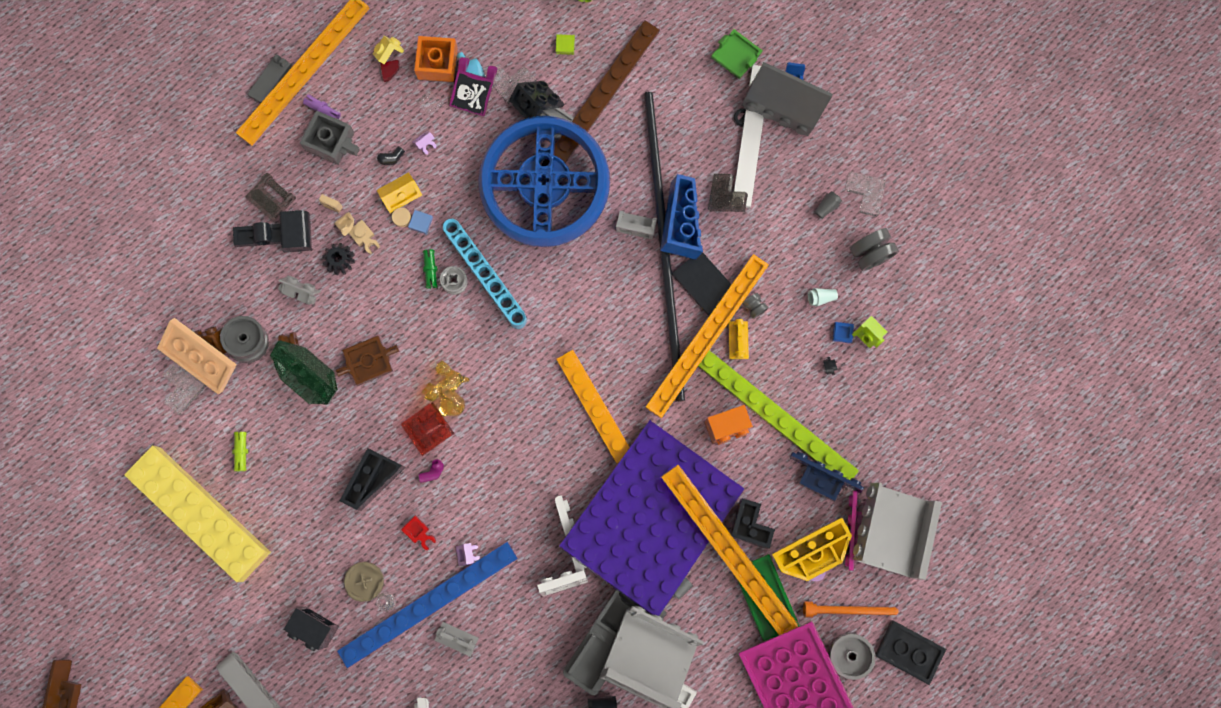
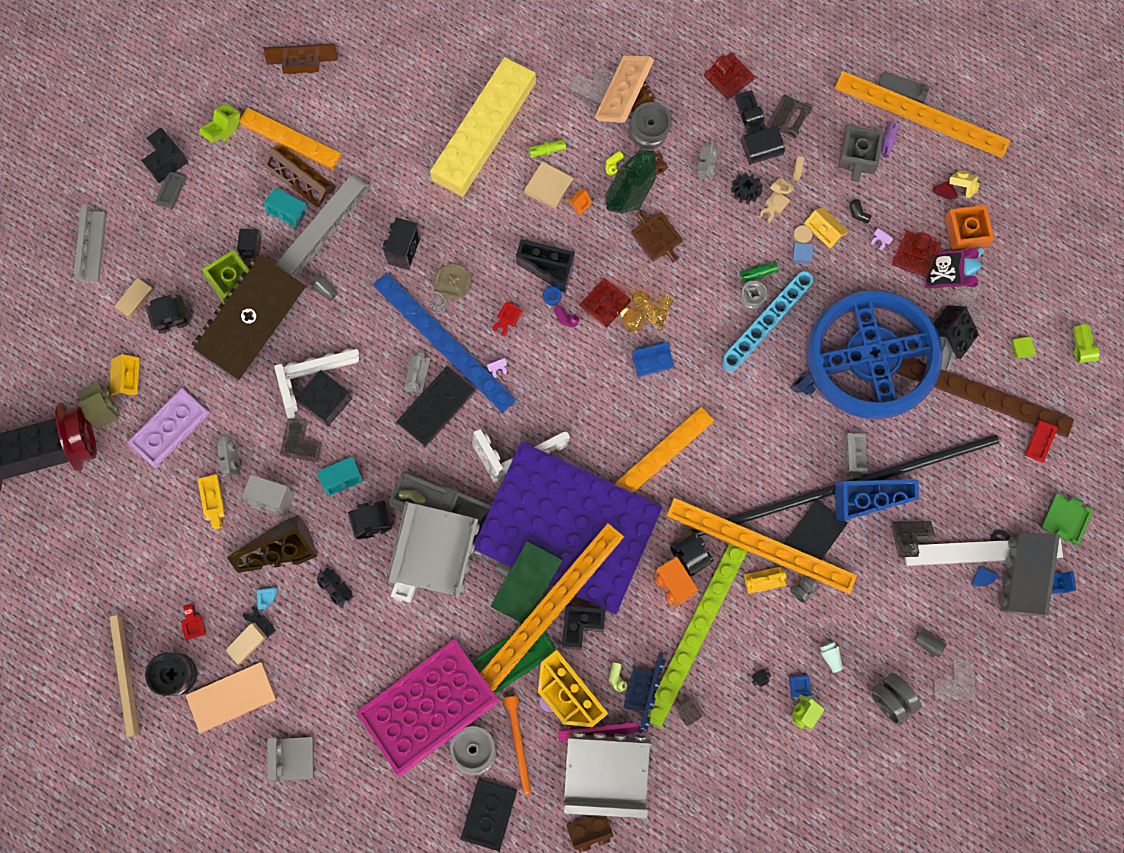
camera: 80 degrees right, 5 degrees down
none -> black plate [396,366,476,448]
none -> olive arm [399,489,426,506]
none -> dark green tile [490,539,563,624]
none -> tan tile [524,161,574,210]
none -> blue tile [543,286,561,306]
none -> reddish brown bracket [566,815,614,853]
none -> orange tile [567,188,593,215]
none -> neon yellow arm [605,151,624,176]
none -> yellowish green arm [608,662,628,692]
none -> blue bracket [632,341,674,377]
none -> black brick [669,530,714,577]
none -> clear smoke panel [674,694,705,726]
none -> clear red plate [704,52,755,101]
none -> dark blue tile [790,373,816,395]
none -> clear red plate [892,230,942,278]
none -> blue tile [971,566,998,587]
none -> red plate [1024,420,1058,463]

